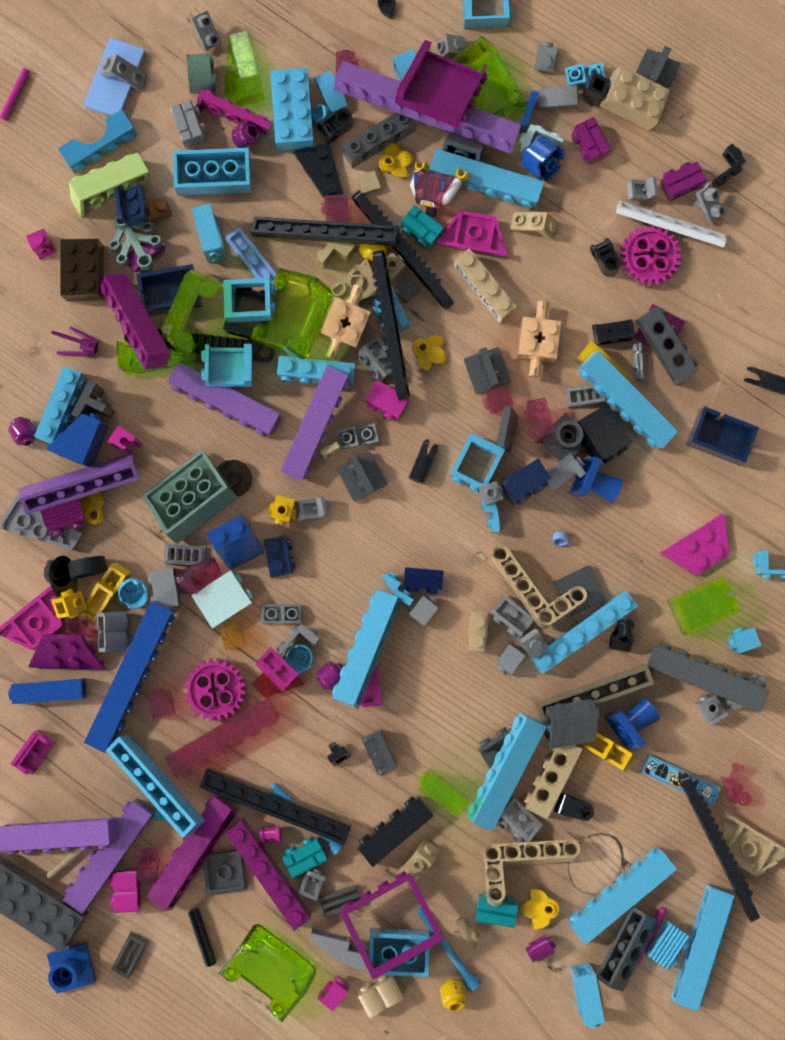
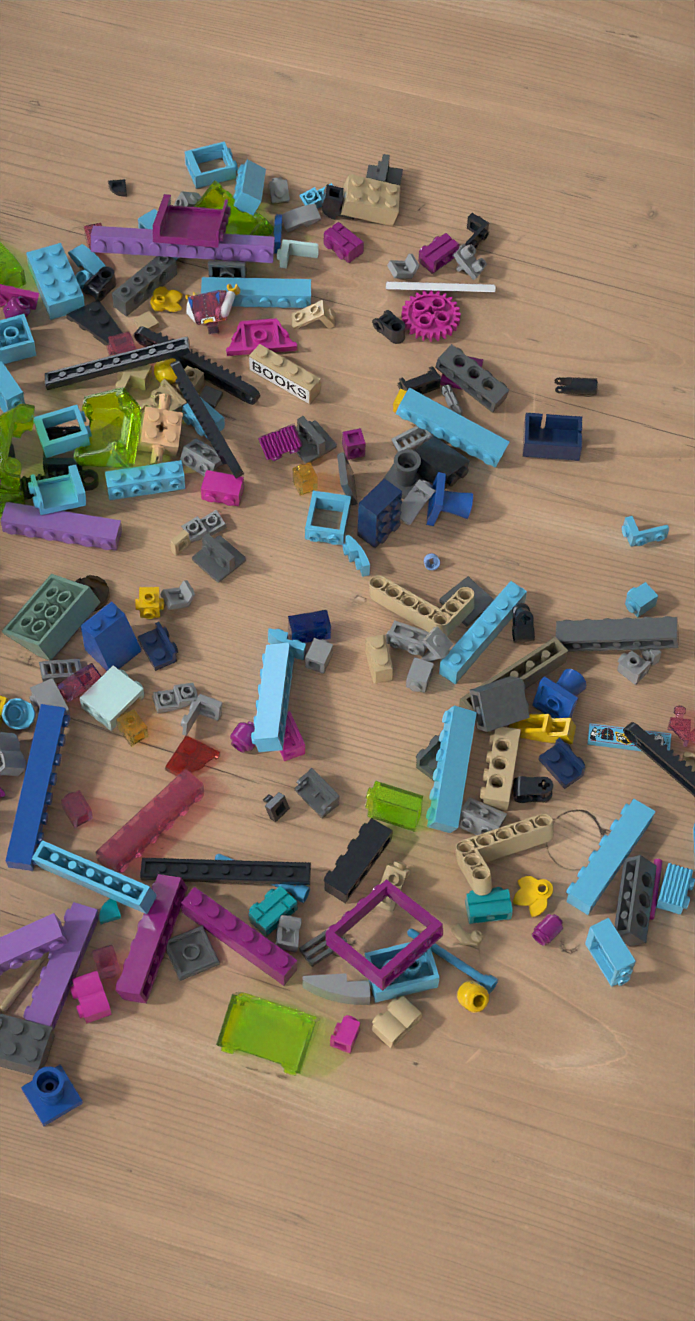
camera: 20 degrees left, 25 degrees down
dark grey tile [111,932,148,978] -> none
dark pink gear [183,658,247,721] -> none
black axle [188,908,216,967] -> none
light blue tile [225,227,286,296] -> none
dark pink hinge [255,647,299,692] -> none
dark pink bush [260,826,281,845] -> none
medium lavender brick [280,365,351,481] -> none
medium azure hair [284,643,314,675] -> none
teal brick [401,205,444,249] -> none
black piece [409,439,438,484] -> none
yellow plate [412,335,447,371] -> none
light grey bracket [479,481,504,505] -> none
clear pink brick [482,386,513,414] -> none
light nougat brick [517,301,561,378] -> none
blue brick [521,134,565,181] -> none
clear pink bracket [524,398,555,445] -> none
dark pink wing [660,514,729,576] -> none
clear neon green piece [667,576,741,635] -> none
none -> medium azure brick [233,159,266,215]
none -> magenta brick [258,423,303,461]
none -> clear yellow brick [293,462,318,496]
none -> magenta brick [342,428,366,460]
none -> dark blue bracket [538,738,586,789]

